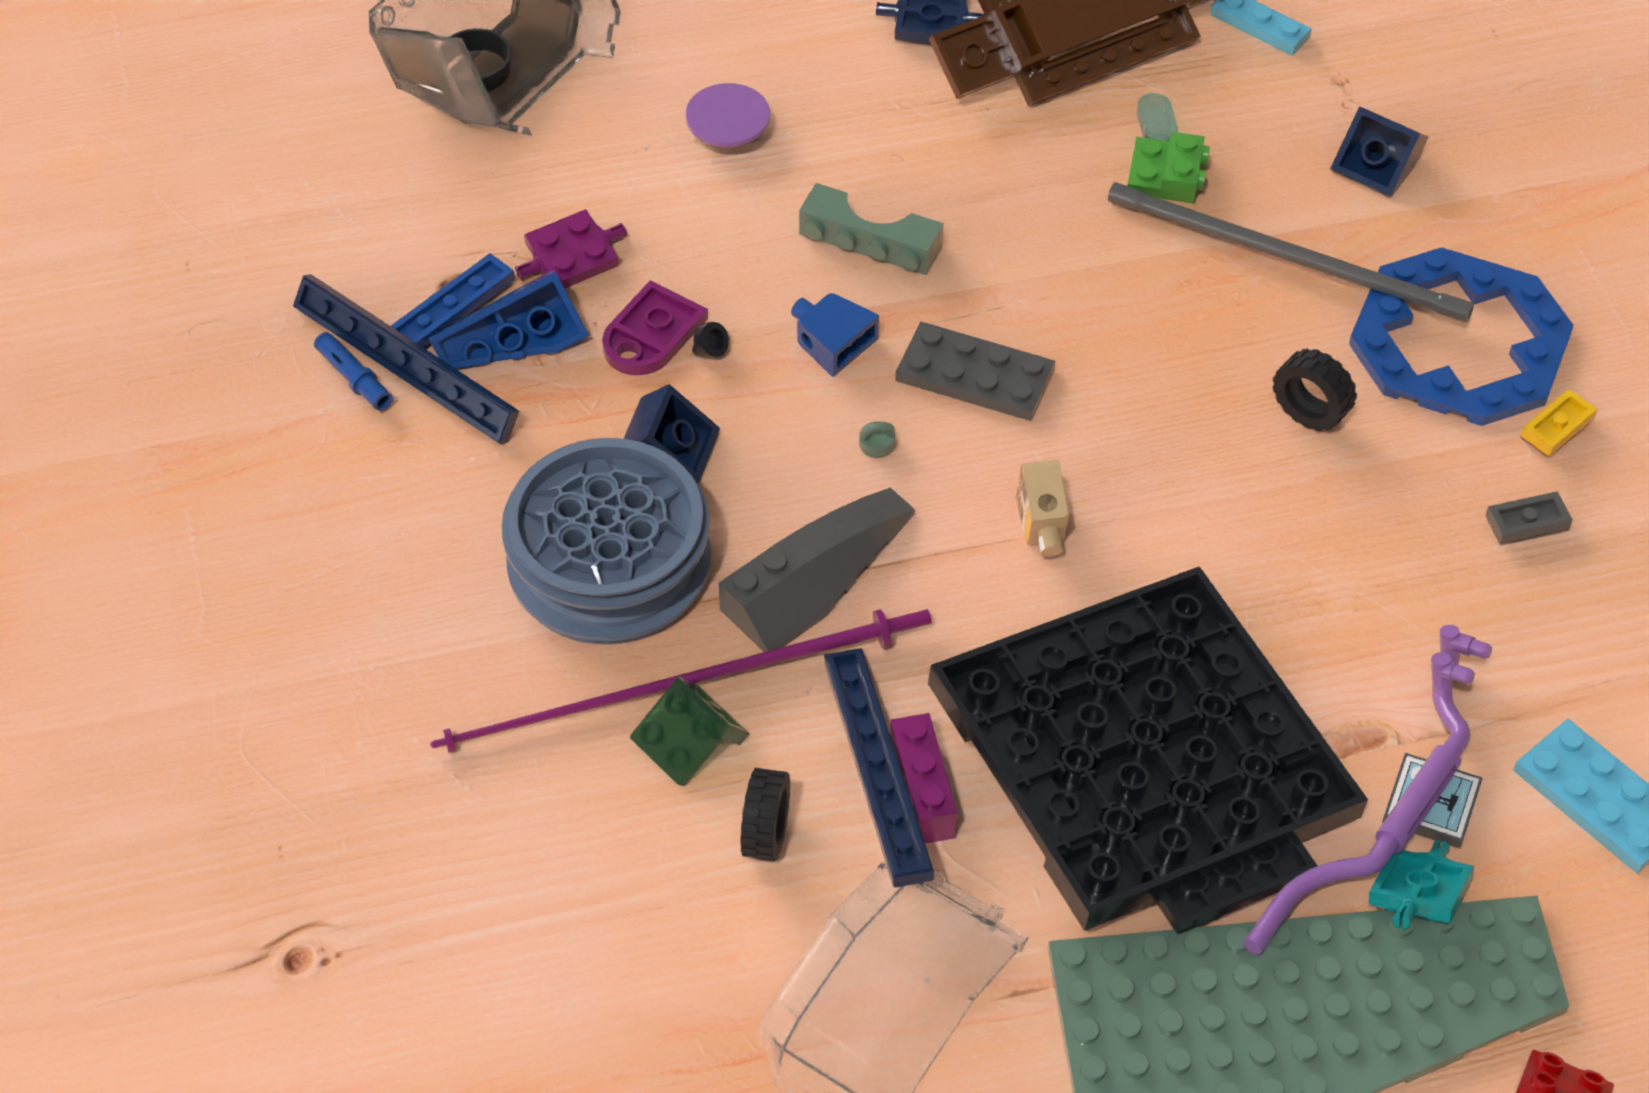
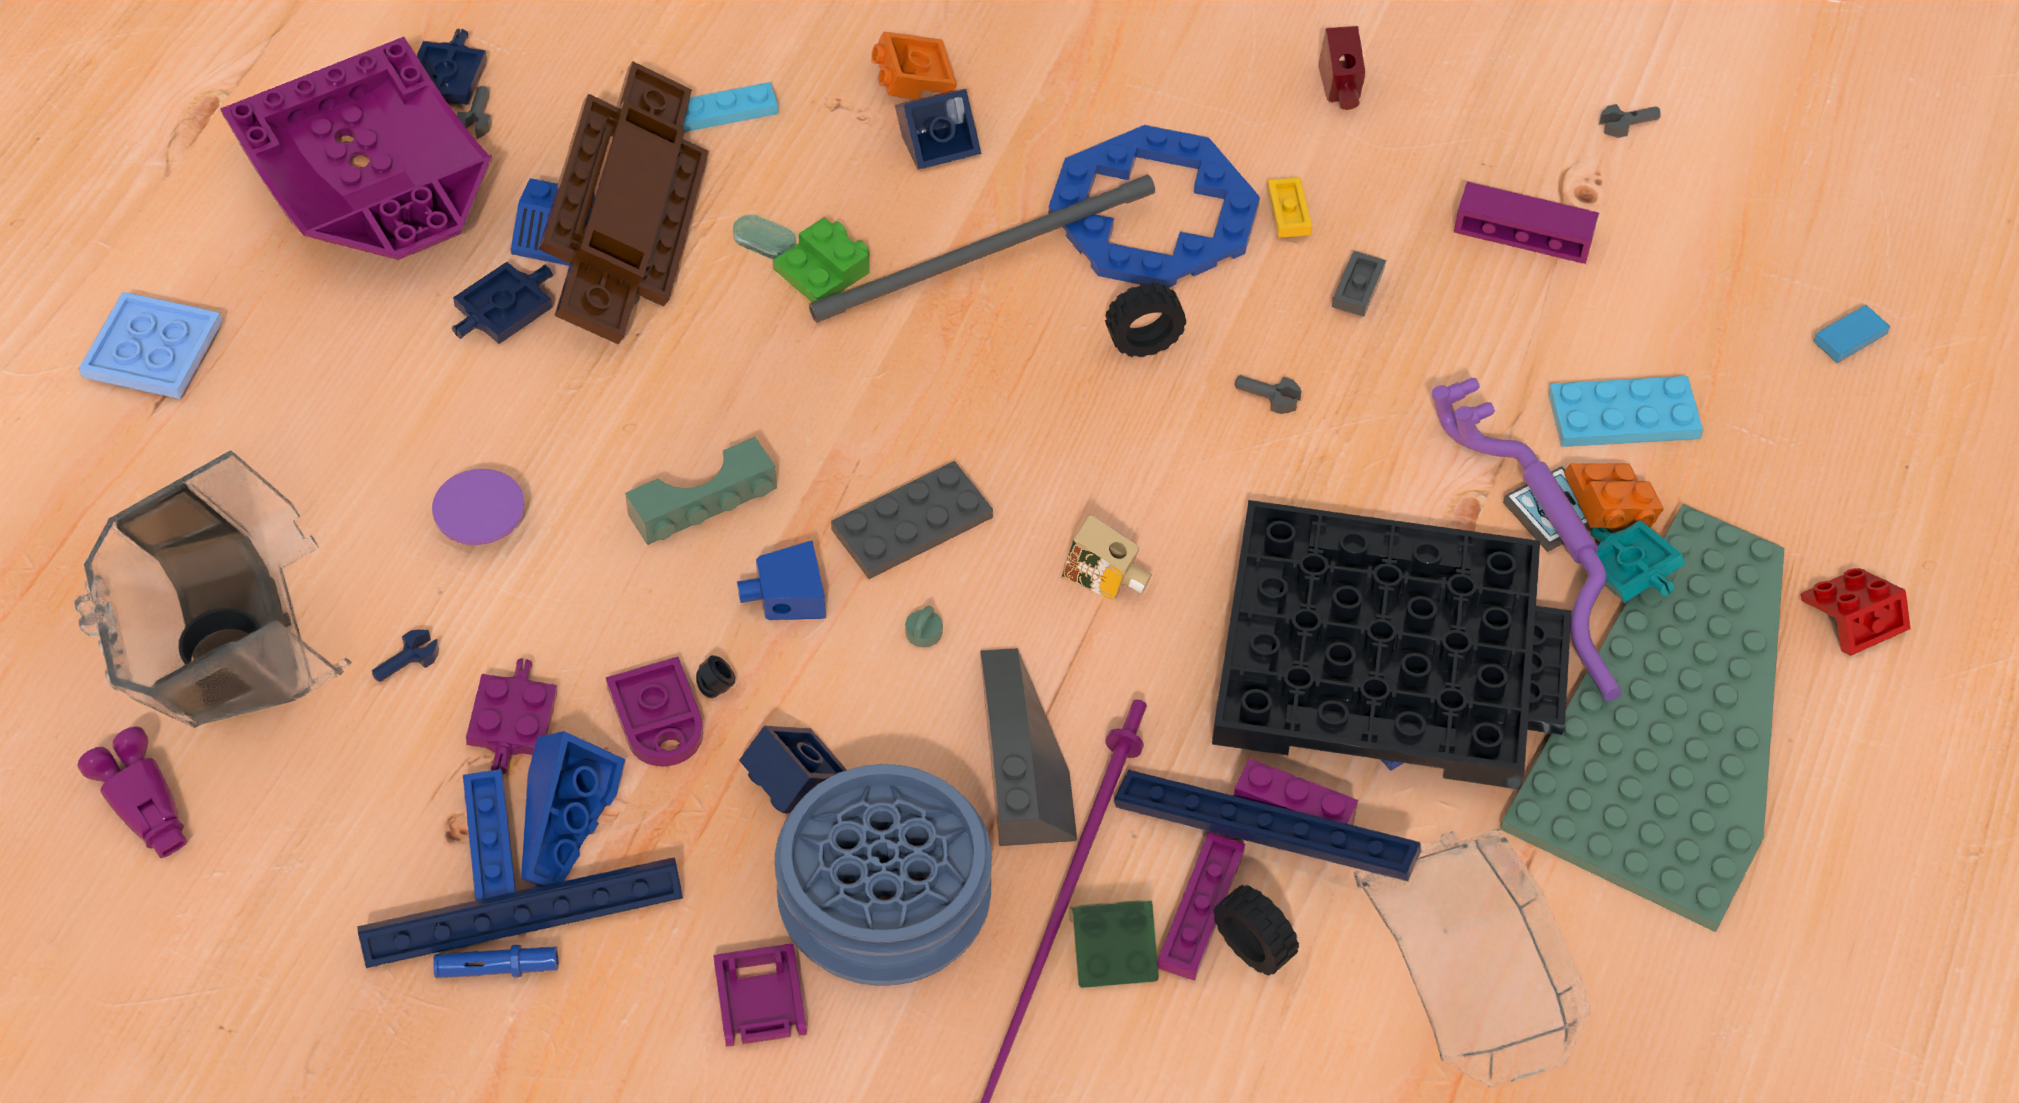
camera: 55 degrees left, 0 degrees up
none -> magenta piece [77,726,187,858]
none -> dark blue bar [372,630,439,682]
none -> magenta container [713,943,807,1047]
none -> orange plate [871,31,957,99]
none -> magenta plate [1157,832,1246,981]
none -> dark grey bar [1235,375,1302,414]
none -> orange plate [1564,463,1664,529]

